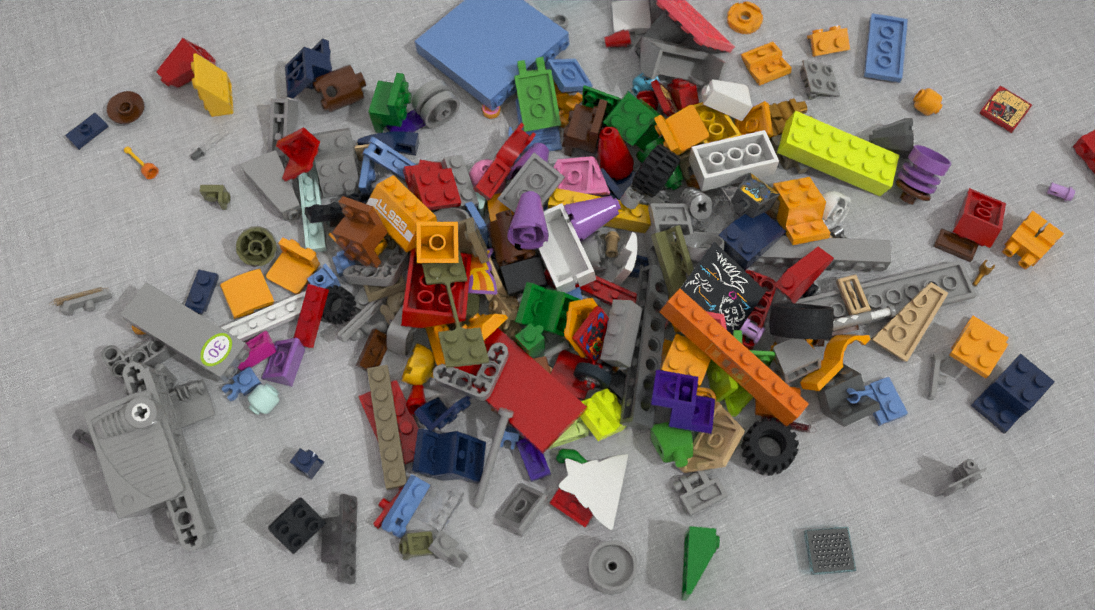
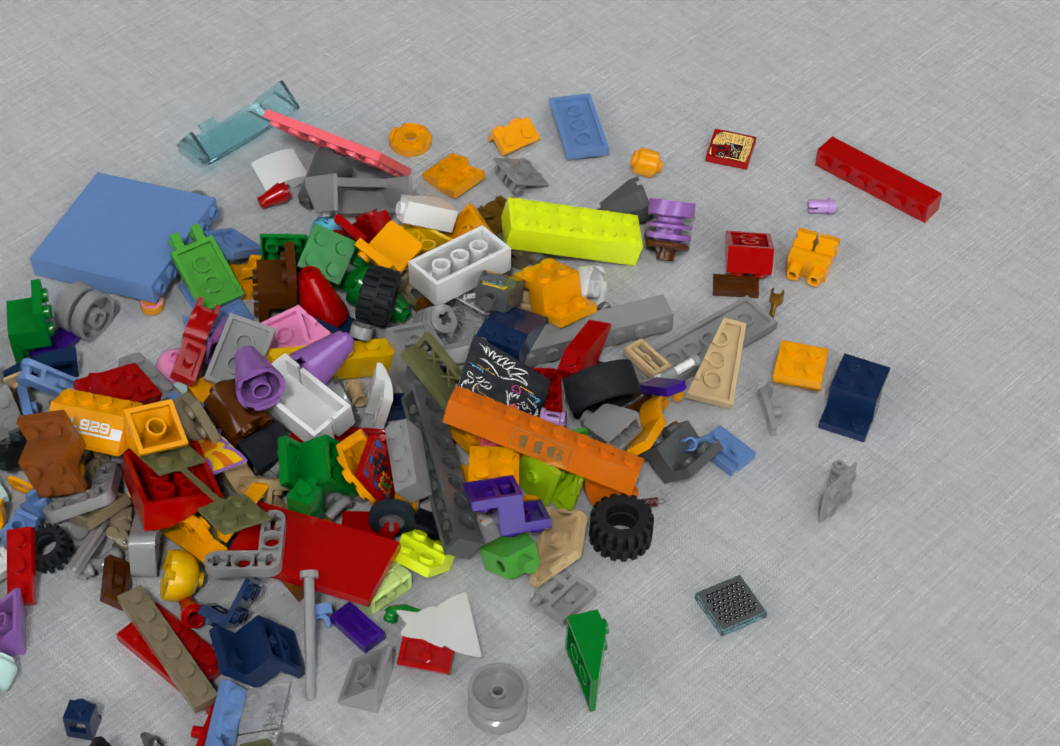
camera: 25 degrees left, 20 degrees down
none -> dark purple tile [640,377,687,397]

